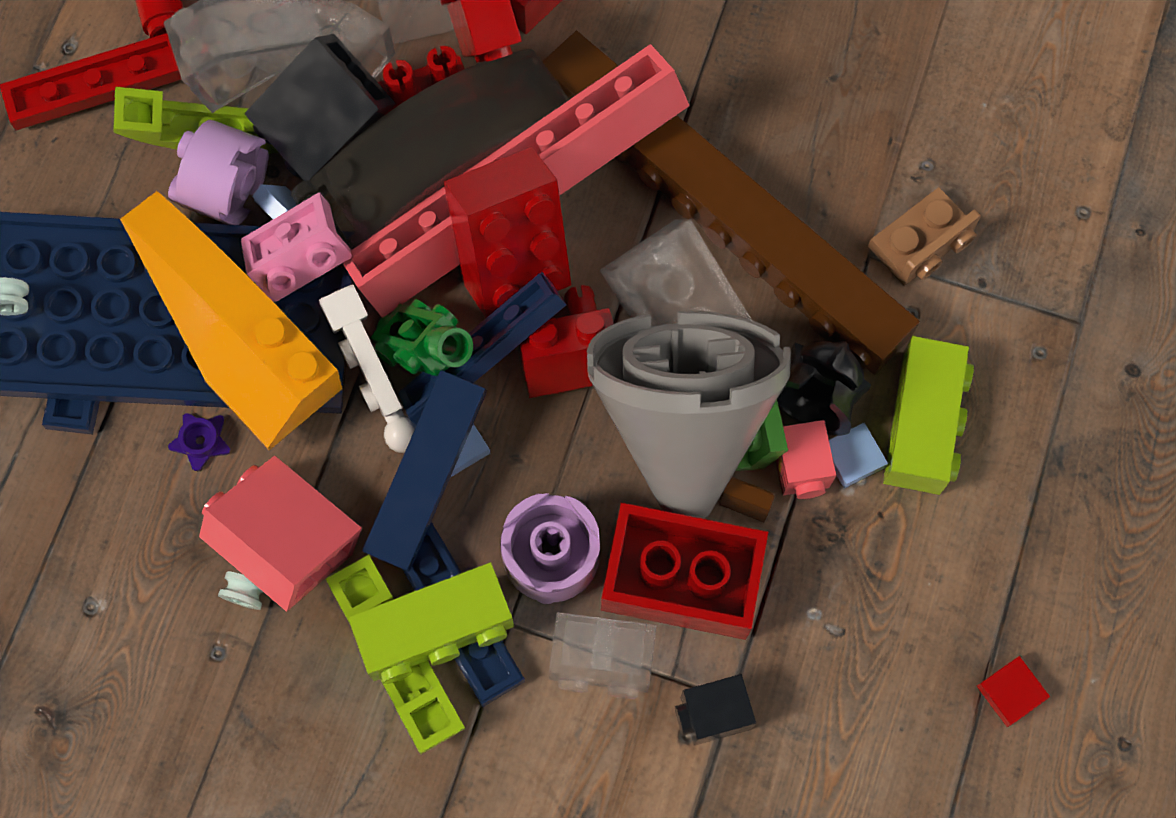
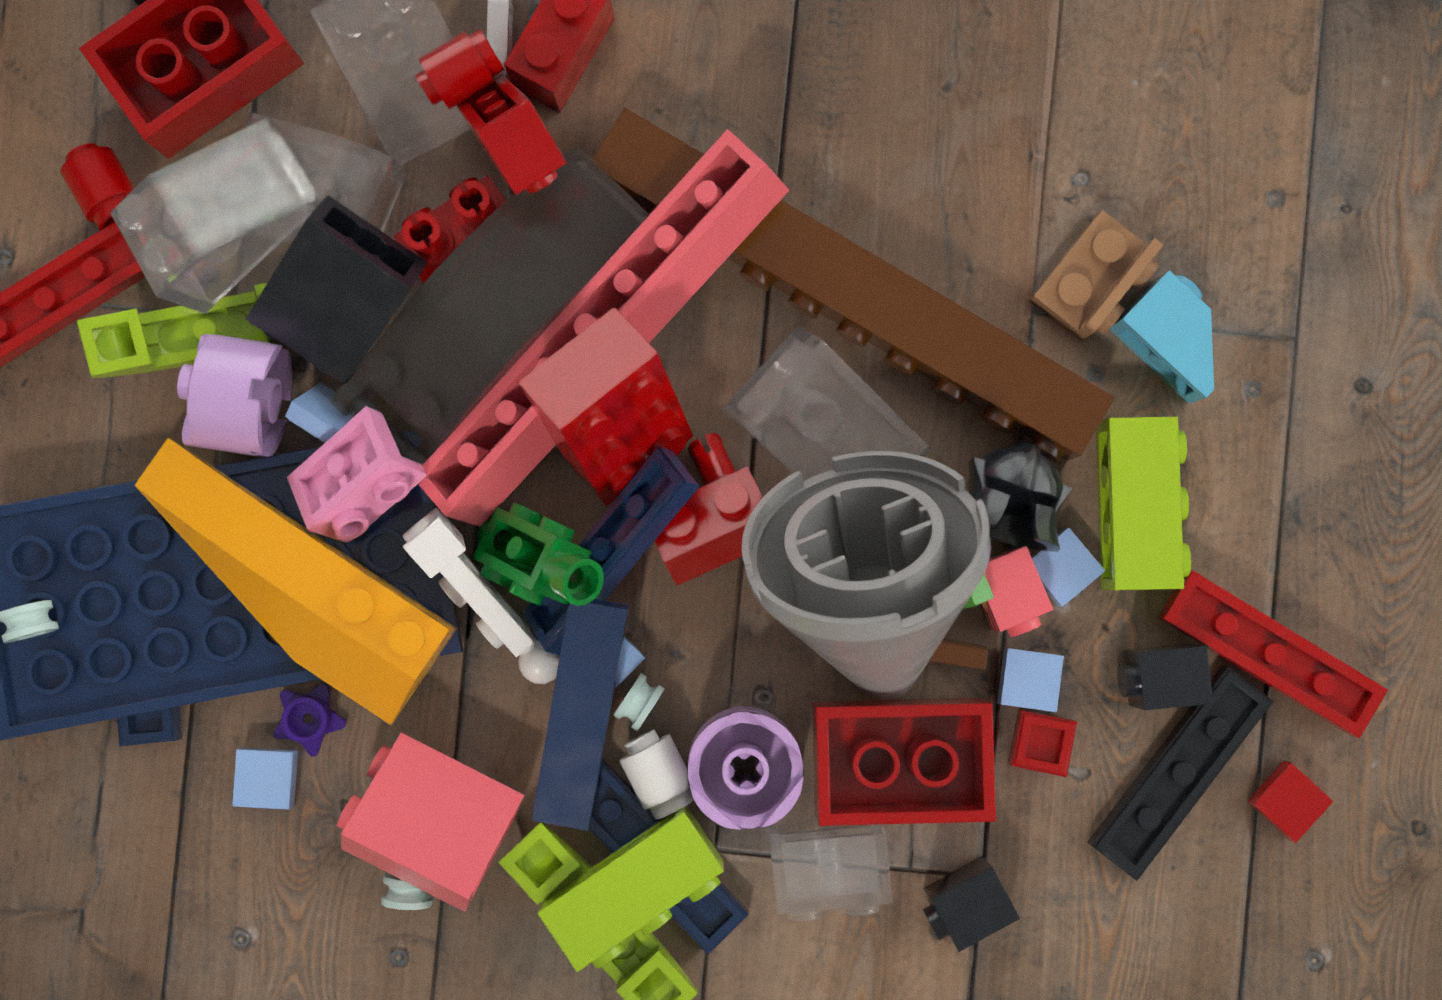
camera: 15 degrees left, 15 degrees up
none -> light blue tile [232,747,298,810]
none -> light aqua bush [613,673,665,731]
none -> white brick [619,729,694,820]
none -> light blue tile [997,647,1064,712]
none -> red tile [1008,709,1077,777]
none -> black tile [1087,665,1274,881]
none -> medium azure slope [1109,270,1214,404]
none -> black brick [1117,644,1213,710]
none -> red plate [1158,570,1388,738]

